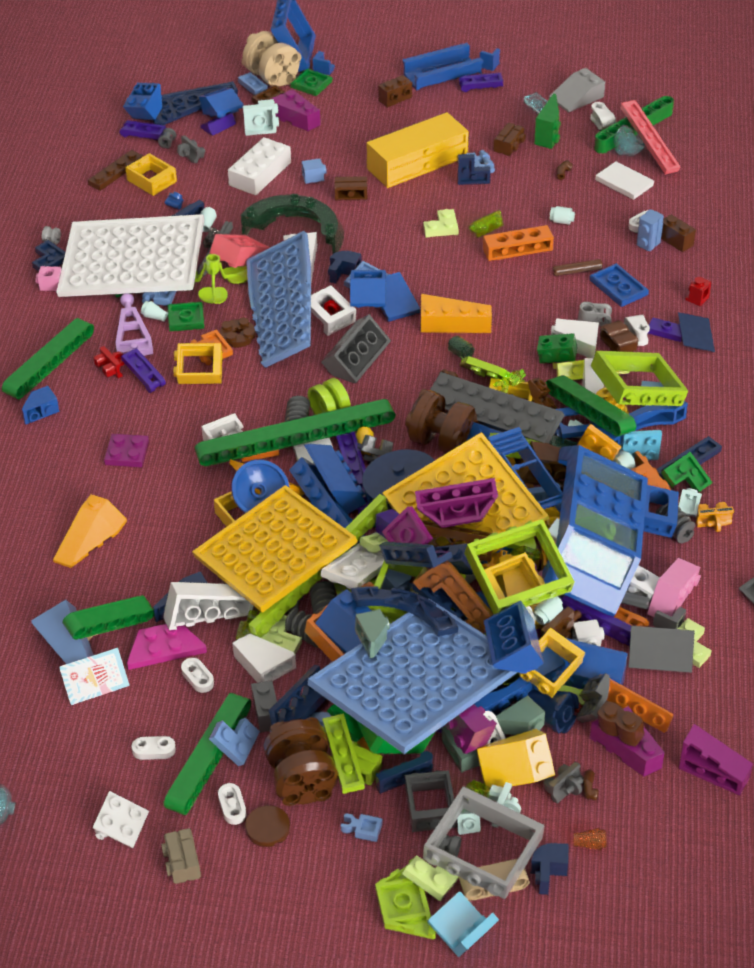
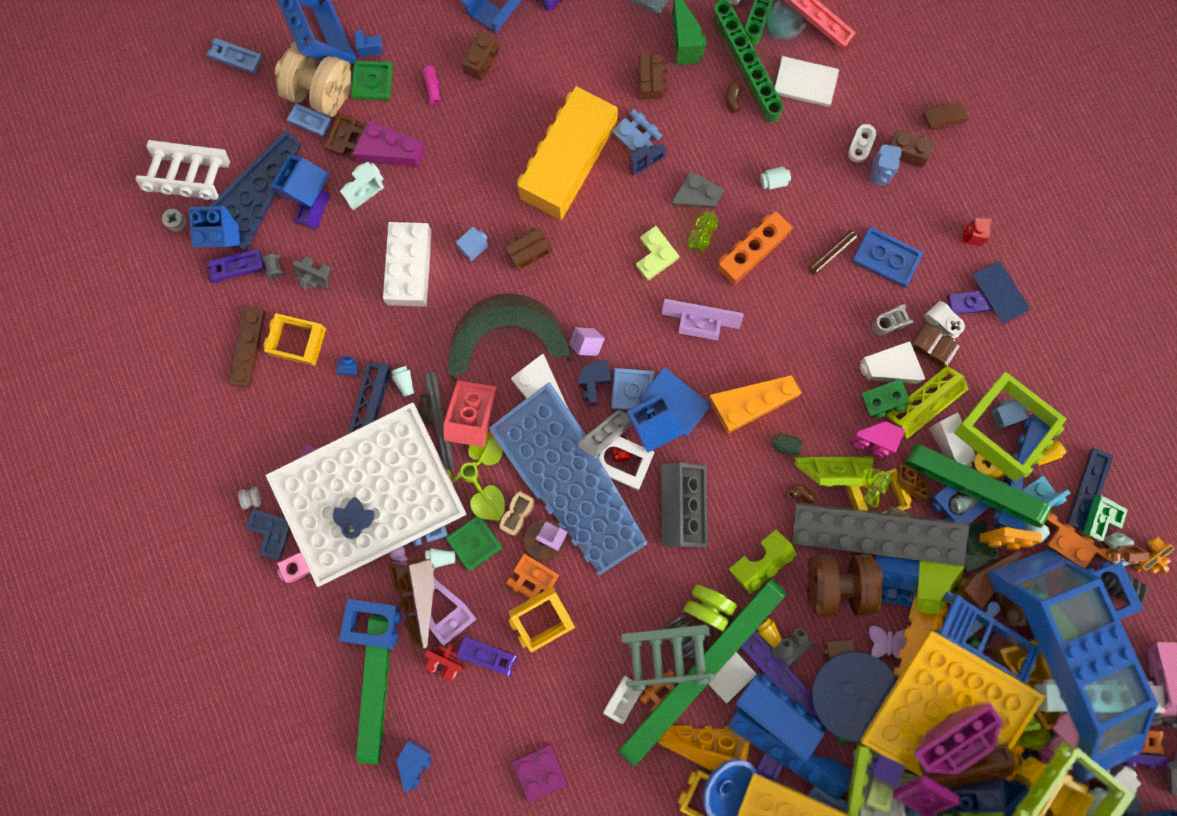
camera: 25 degrees left, 35 degrees up
none -> white fence [136,140,230,200]
none -> light grey wheel [162,209,187,232]
none -> medium blue plate [206,38,263,74]
none -> dark blue plate [333,497,375,539]
none -> blue panel [339,599,402,650]
none -> wedge [389,558,435,648]
none -> dark pink axle [423,65,441,105]
none -> tan brick [500,492,534,537]
none -> lavender panel [535,522,568,551]
none -> lavender panel [569,327,605,356]
none -> light grey tile [578,409,632,457]
none -> sand green fence [621,625,714,691]
none -> lavender bracket [662,299,743,341]
none -> dark grey wing [672,171,725,208]
none -> green beam [713,0,783,123]
none -> lime arch [729,530,797,594]
none -> dark pink slope [848,421,905,459]
none -> reddish brown slope [922,103,969,130]
none -> yellow cone [1037,439,1066,466]
none -> dark orange plate [1106,544,1149,564]

